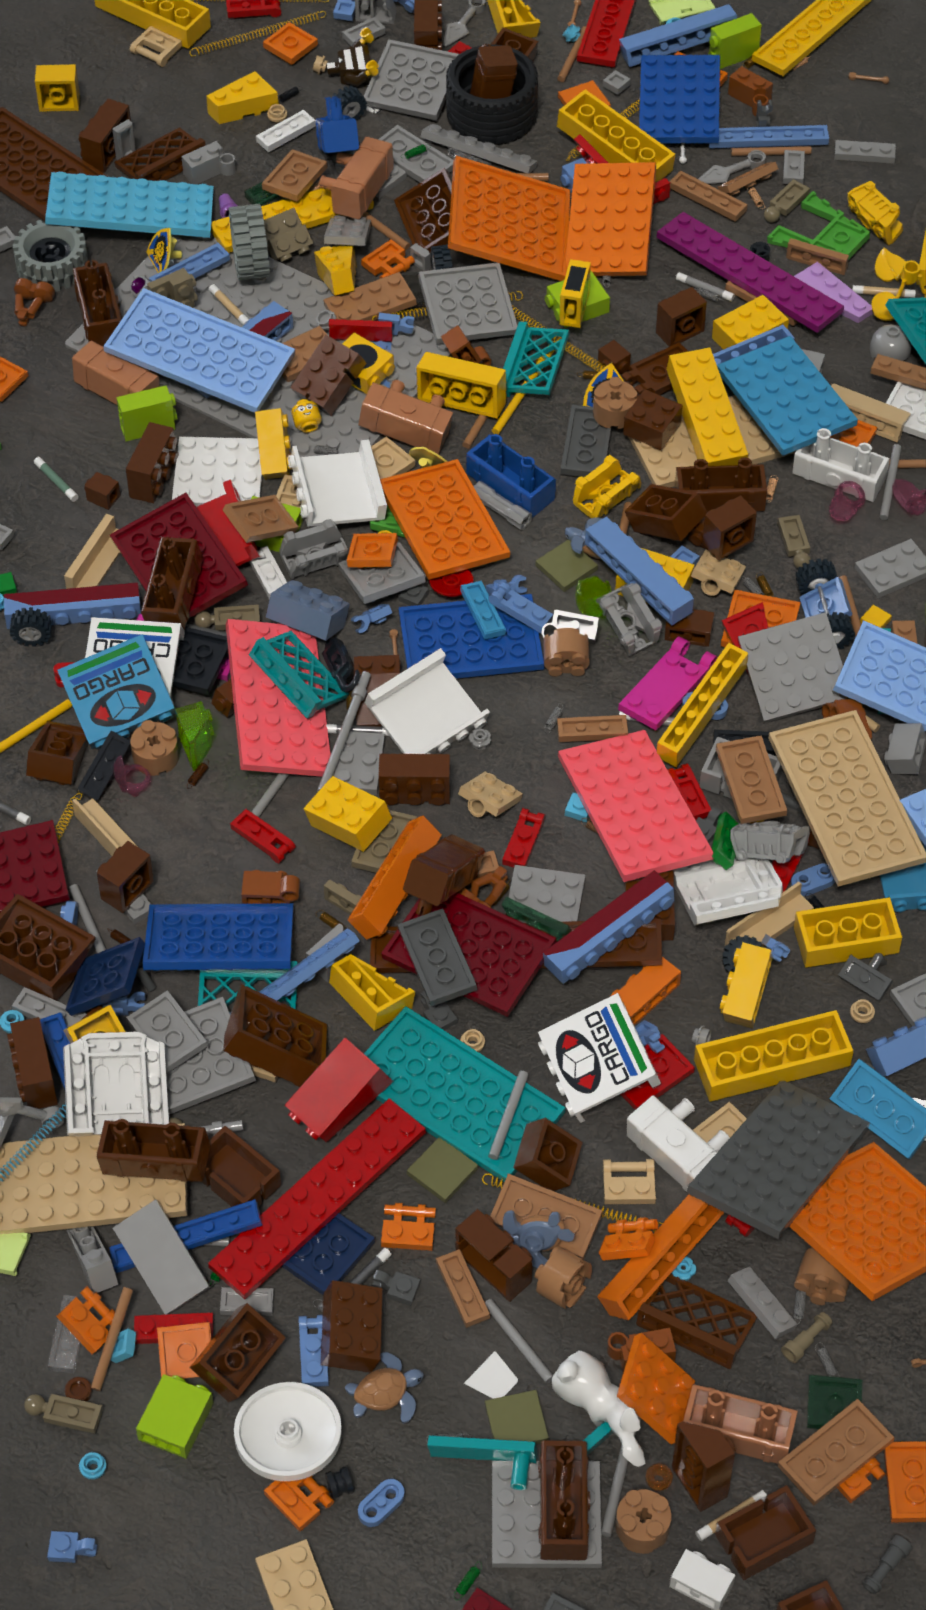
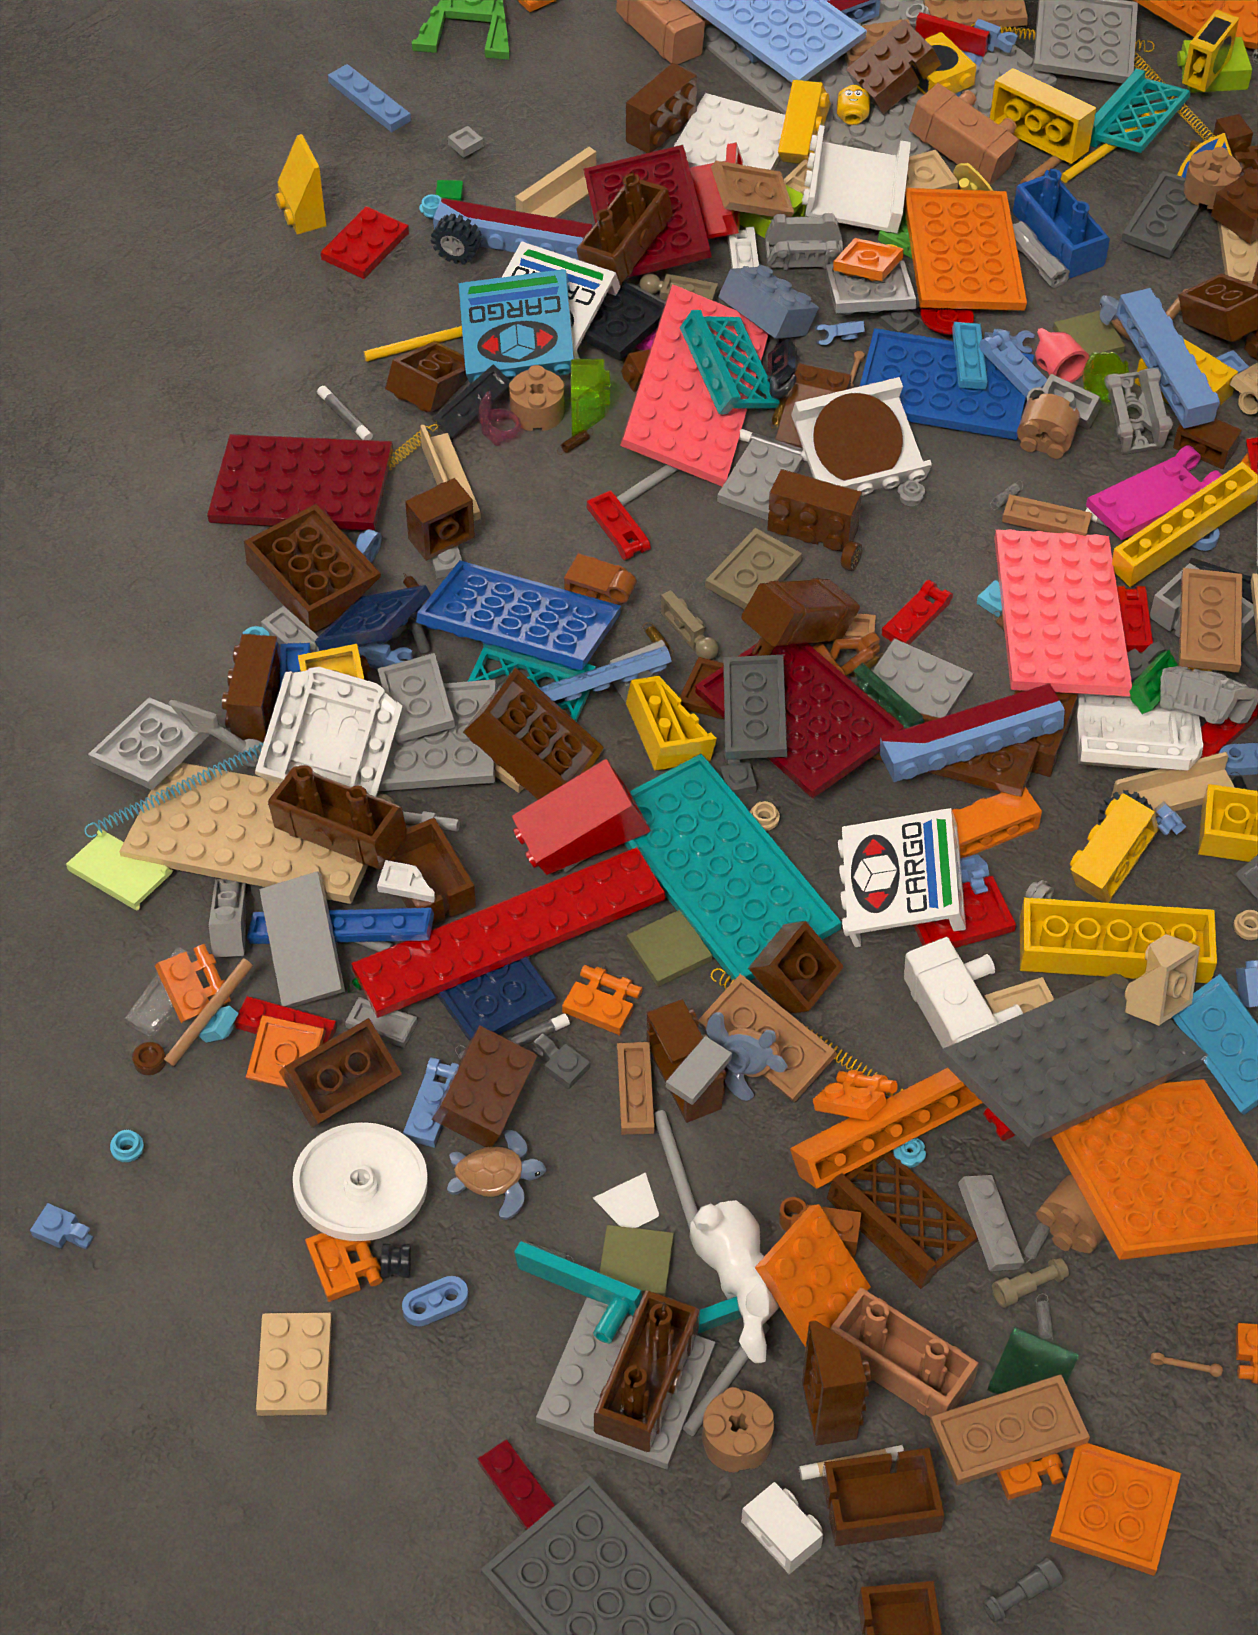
camera: 20 degrees right, 0 degrees up
dark tan plate [24,1394,103,1434] -> none
sand green bar [34,457,79,502] -> none
light grey bar [69,884,106,953] -> none
reddish brown brick [84,472,120,510] -> none
lime brick [116,385,178,441] -> none
lime brick [136,1374,214,1459] -> none
yellow brick [303,776,392,852] -> none
light grey bar [317,671,371,792] -> none
orange brick [348,815,442,940] -> none
dark orange hinge [441,325,492,366] -> none
green piece [454,1562,482,1600] -> none
tan plate [458,771,523,817] -> none
light grey bar [488,1071,528,1160] -> none
medium nougat brick [535,1246,592,1309] -> none
yellow piece [573,455,642,518] -> none
tan plate [603,1159,656,1204] -> none
clear orange plate [646,1464,673,1491] -> none
none -> white tile [377,860,435,902]
none -> light grey tile [666,1036,732,1105]
none -> reddish brown sticker [813,393,903,481]
none -> reddish brown tile [841,541,862,571]
none -> coral piece [1035,328,1090,383]
none -> tan slope [1125,934,1200,1026]

